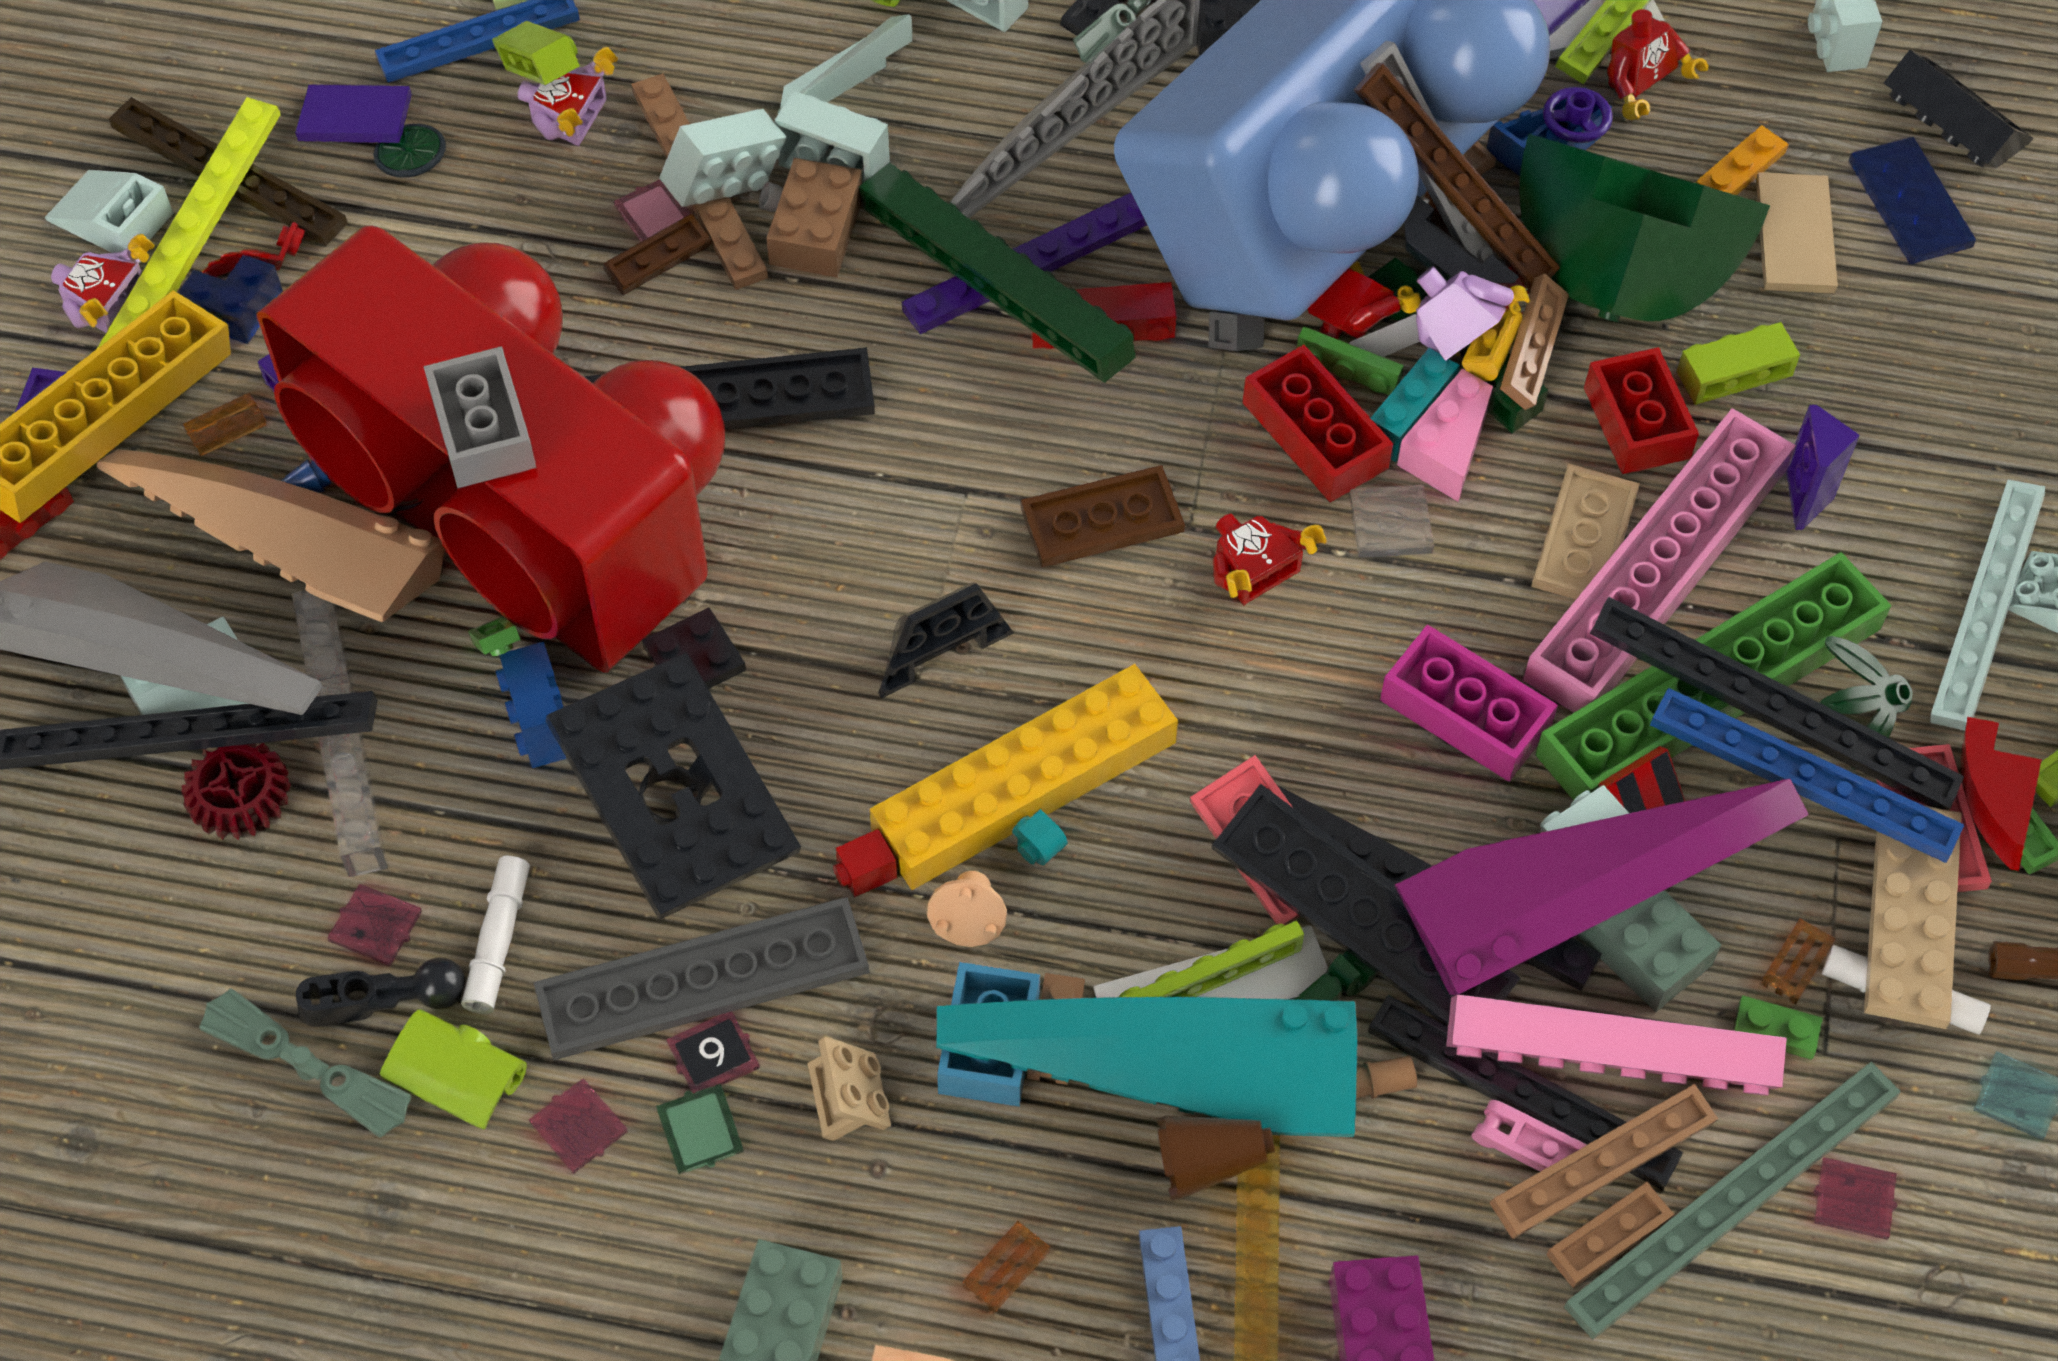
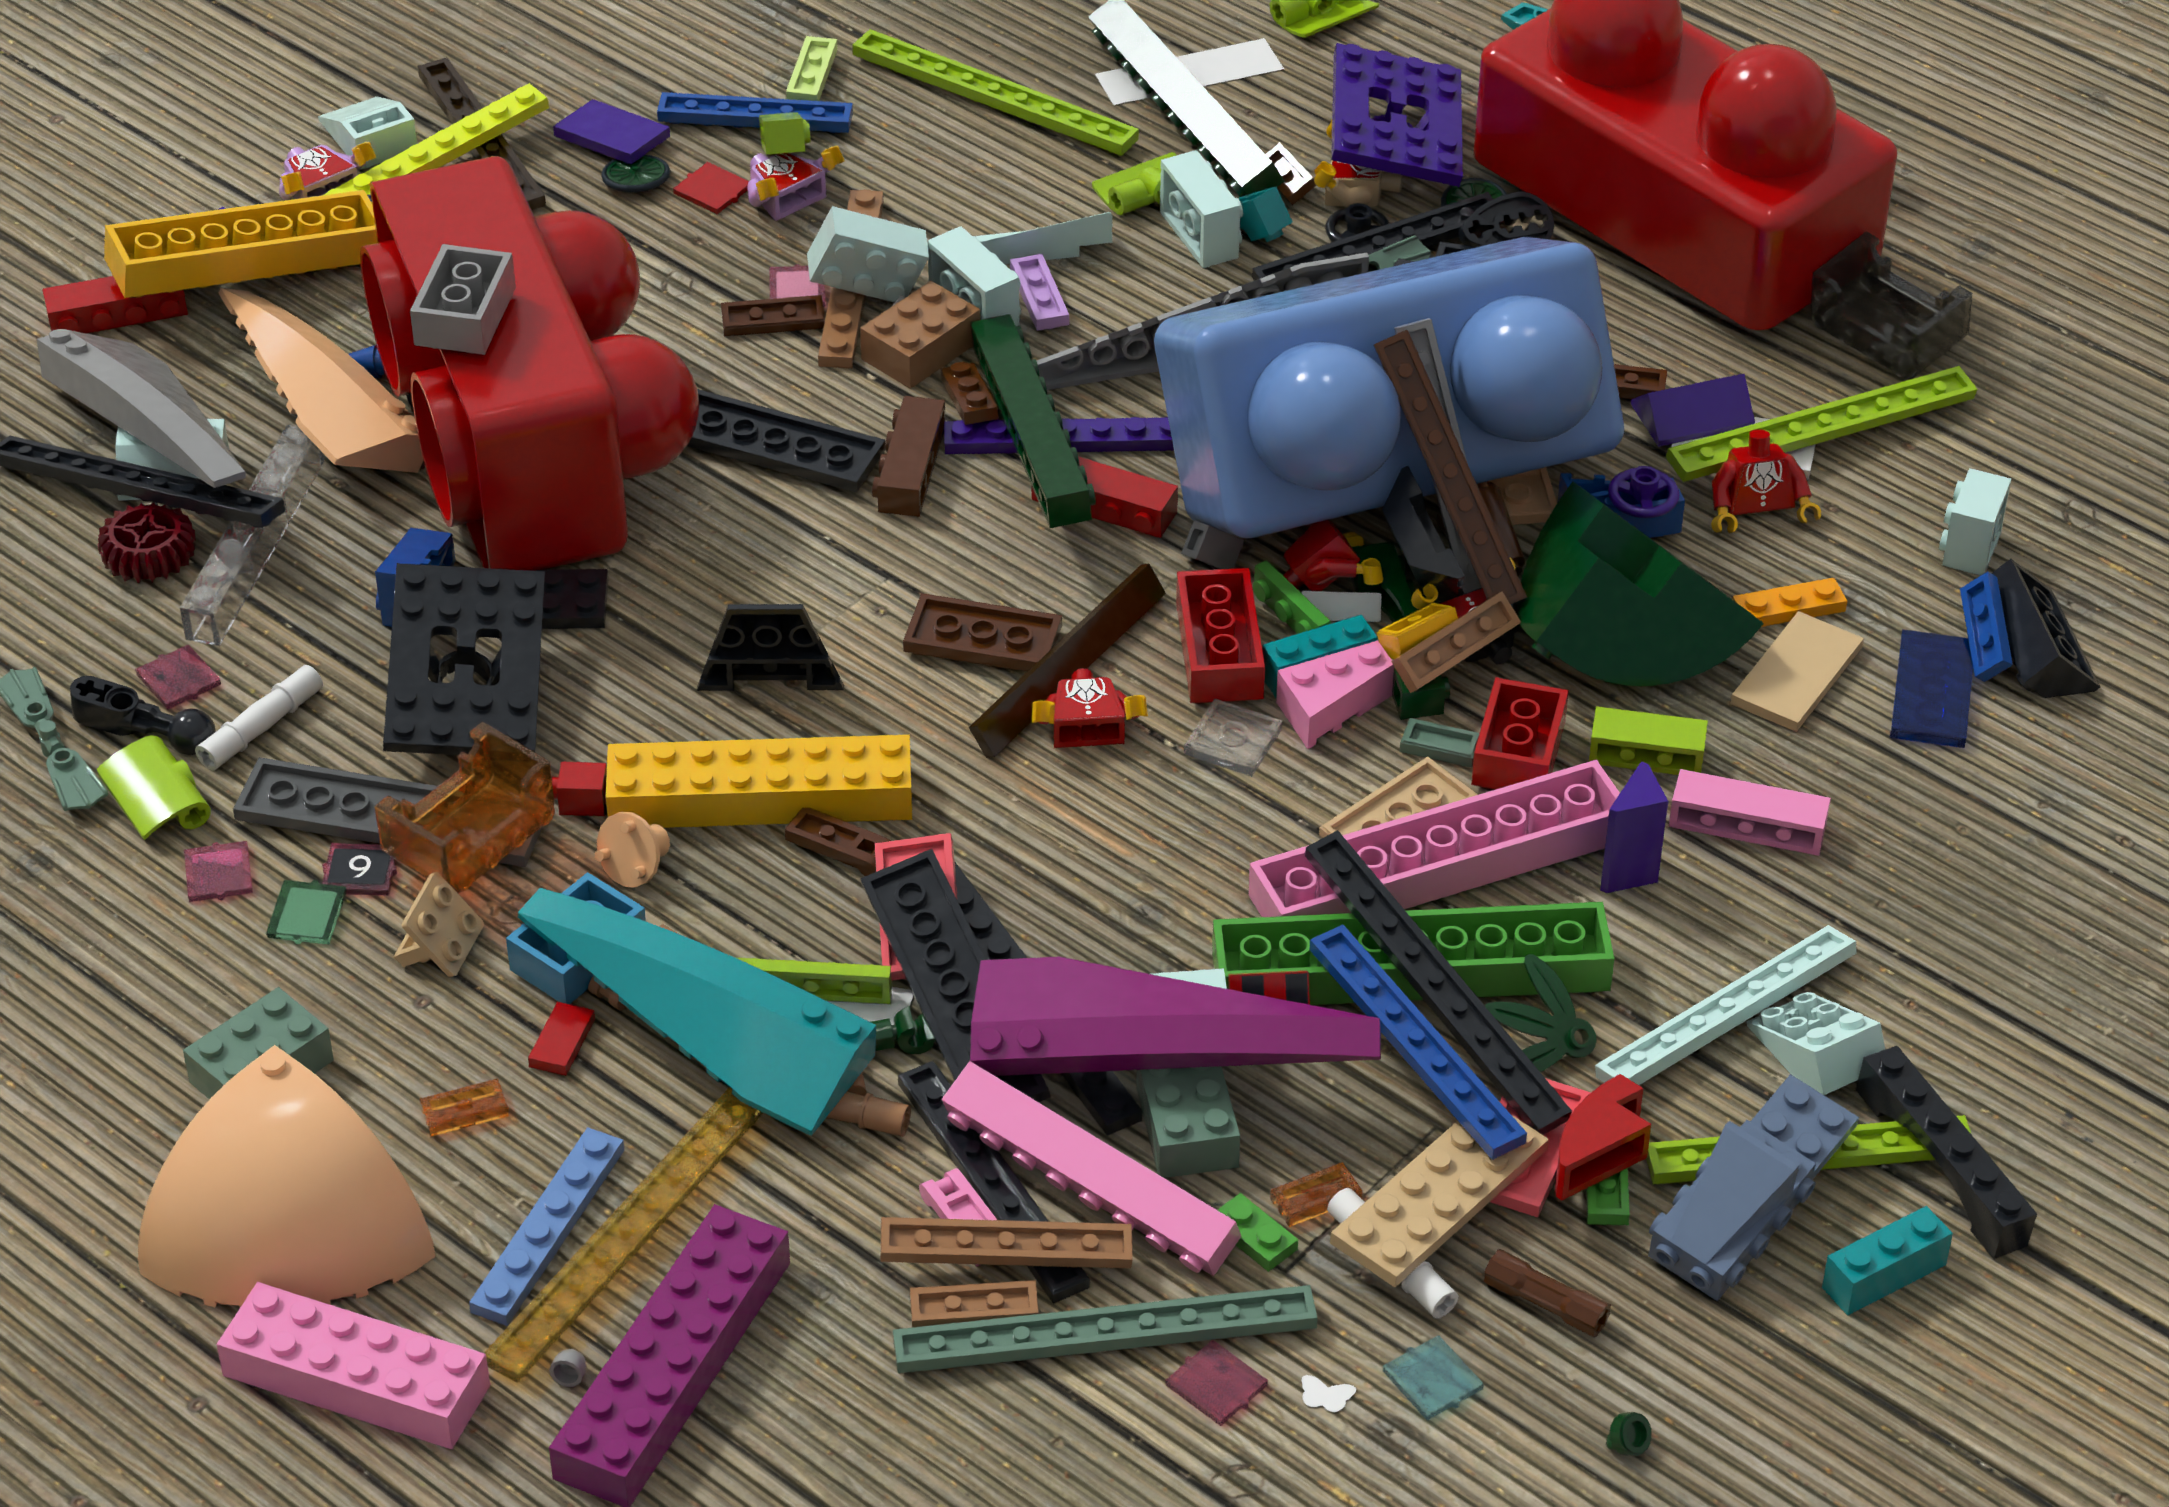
camera: 30 degrees right, 15 degrees down
clear orange tile [183,393,267,457] -> none
bright green plate [468,617,521,656] -> none
teal plate [1012,809,1068,865] -> none
reddish brown cone [1157,1115,1275,1200] -> none
dark pink brick [1380,624,1558,782] -> none
lavender torso [1416,266,1530,361] -> none
none -> clear orange windscreen [375,722,555,894]
none -> red tile [528,1001,595,1076]
none -> red piece [673,162,749,214]
none -> reddish brown plate [785,808,891,876]
none -> reddish brown brick [872,396,945,517]
none -> reddish brown plate [940,362,999,425]
none -> dark brown tile [969,563,1166,758]
none -> lavender plate [1010,254,1069,331]
none -> white sticker [1302,1375,1356,1412]
none -> sand green tile [1400,718,1480,768]
none -> bright pink brick [1669,769,1831,856]
none -> blue plate [1960,571,2013,682]

